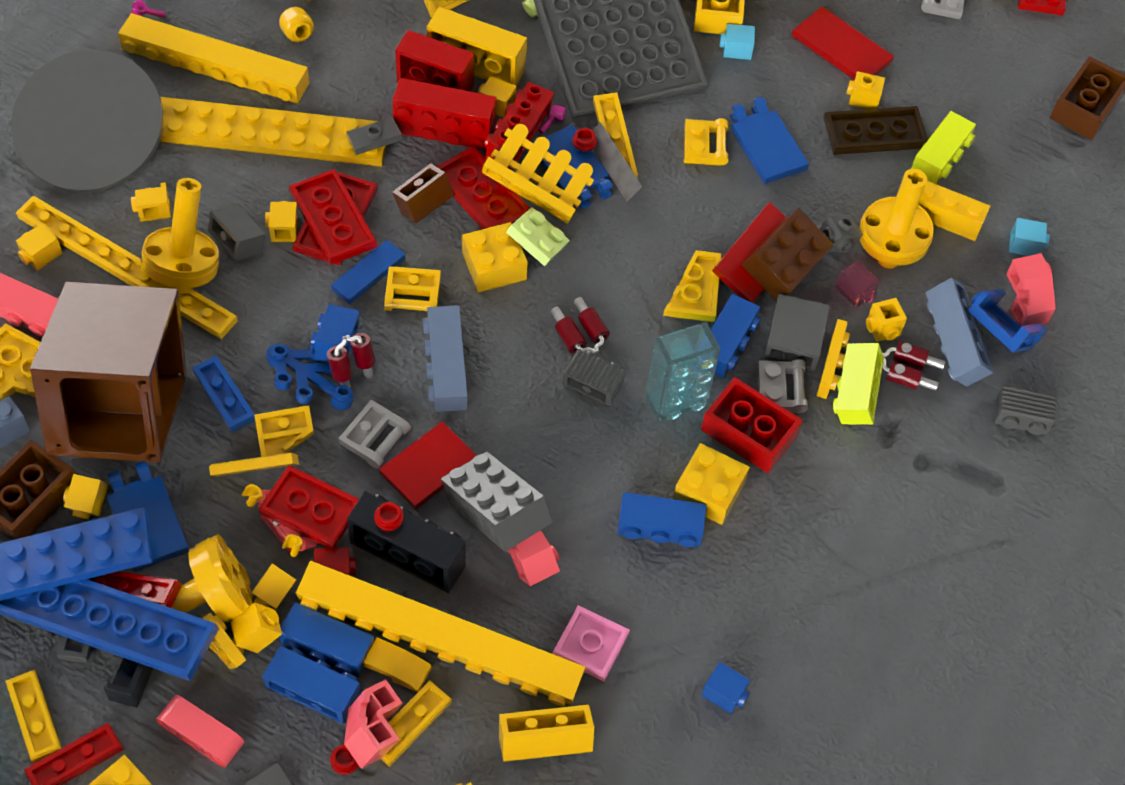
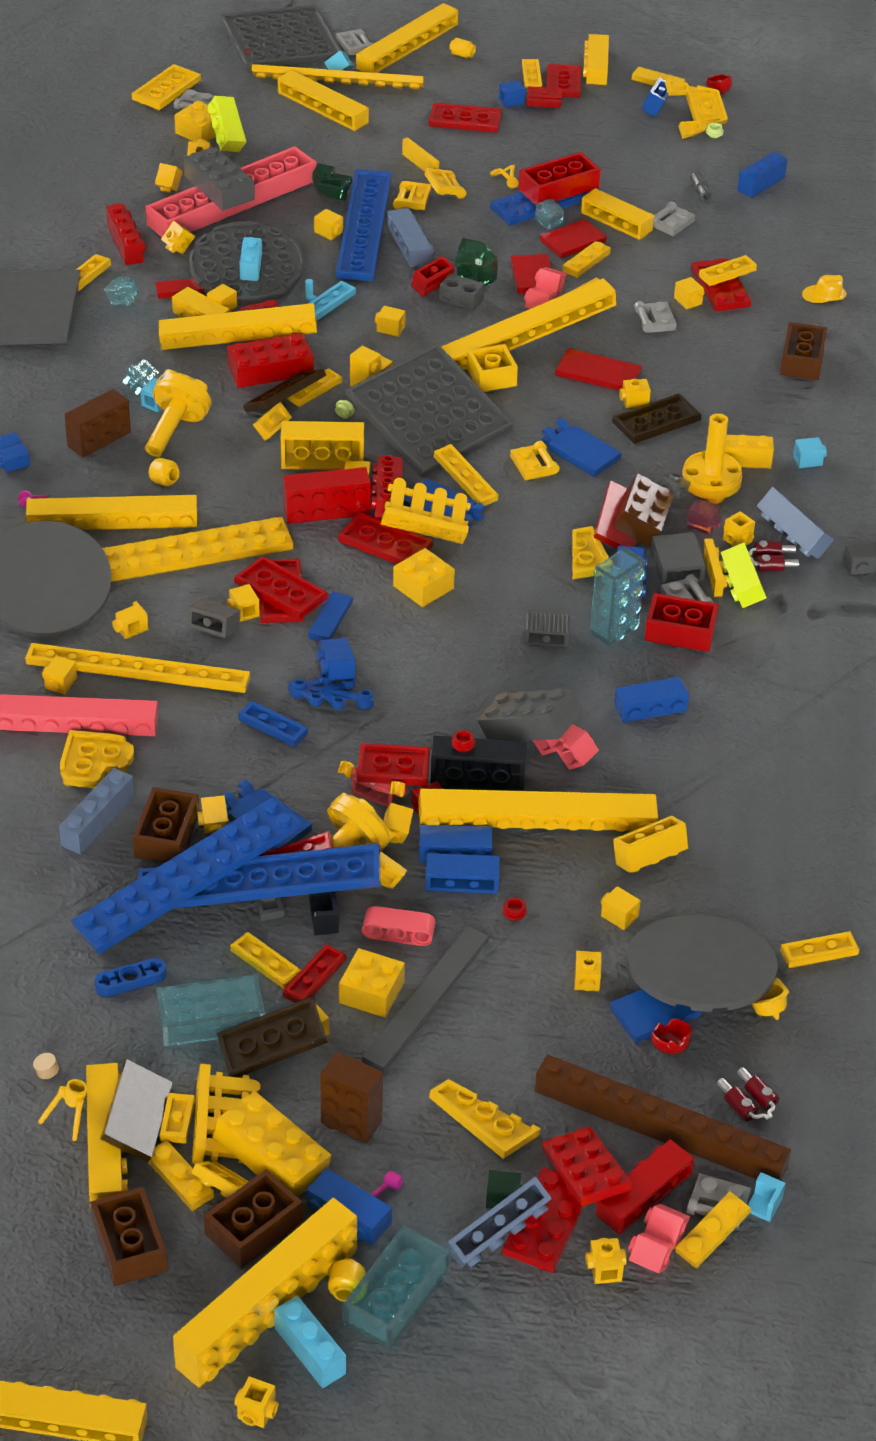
camera: 20 degrees left, 15 degrees down
reddish brown piece [30,282,187,463] -> none
yellow piece [140,178,219,294] -> none
yellow tile [209,453,299,477] -> none
yellow brick [230,603,282,653] -> none
yellow wing [254,405,314,457] -> none
dark red piece [327,333,376,388] -> none
light grey plate [338,400,411,469] -> none
coral brick [344,679,403,769] -> none
dark grey plate [346,117,402,155] -> none
yellow slope [363,637,432,692] -> none
red tile [379,422,477,510] -> none
yellow tile [381,680,452,767] -> none
yellow plate [384,266,441,311] -> none
reddish brown brick [392,163,454,224] -> none
red brick [395,30,474,92] -> none
sand blue brick [423,305,467,412] -> none
yellowish green plate [506,207,570,266] -> none
dark pink hand [539,105,566,134] -> none
dark red piece [551,297,610,354] -> none
bright pink tile [552,605,630,682] -> none
red plate [572,128,597,151] -> none
flat silver sticker [592,122,642,202] -> none
yellow brick [673,443,750,525] -> none
blue brick [701,662,750,714] -> none
medium azure brick [719,24,755,60] -> none
neon yellow brick [911,111,976,184] -> none
blue panel [968,289,1048,353] -> none
coral brick [1006,253,1056,326] -> none

